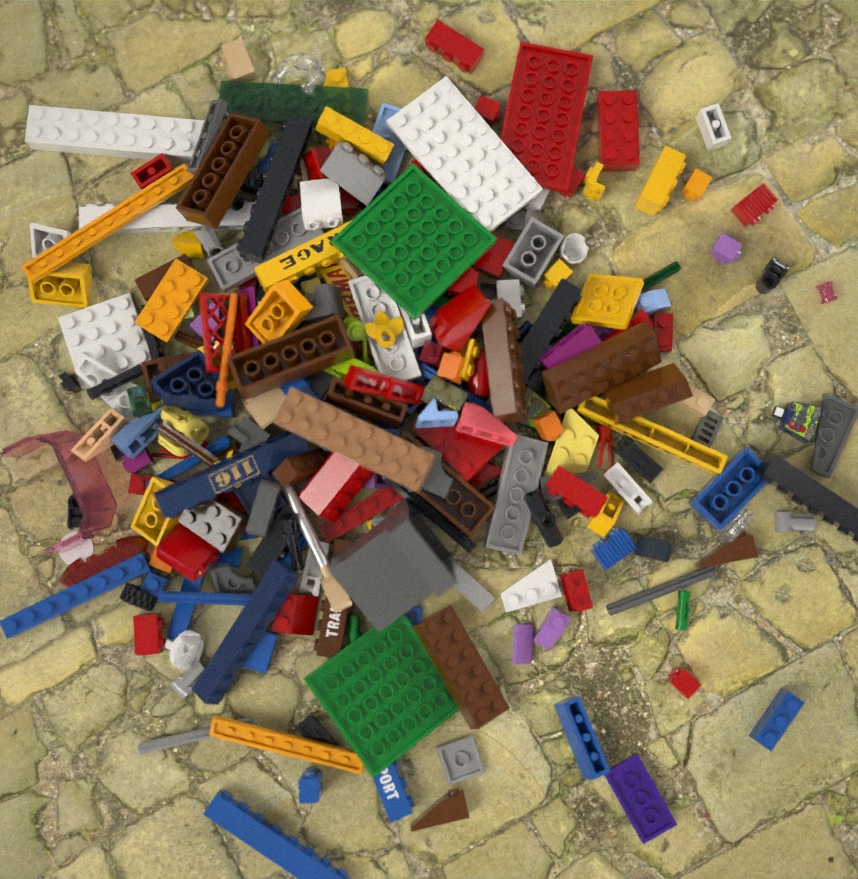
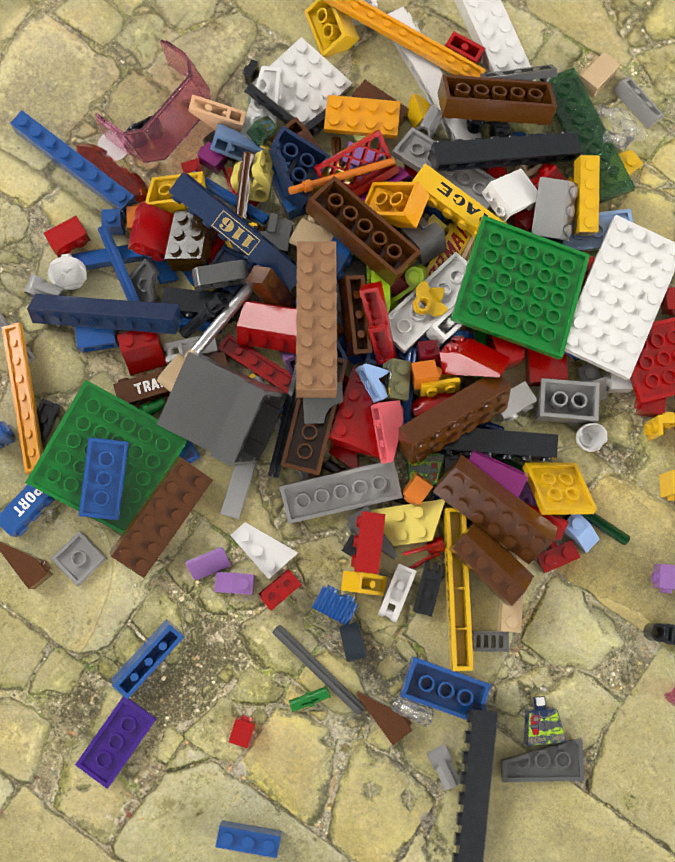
camera: 60 degrees right, 5 degrees down
black tyre [120,583,158,611] -> none
dark brown panel [476,278,496,300] -> none
black piece [524,489,563,548] -> none
yellow brick [542,259,573,290] -> none
none -> blue tile [78,437,129,520]
none -> light grey slope [613,77,664,129]

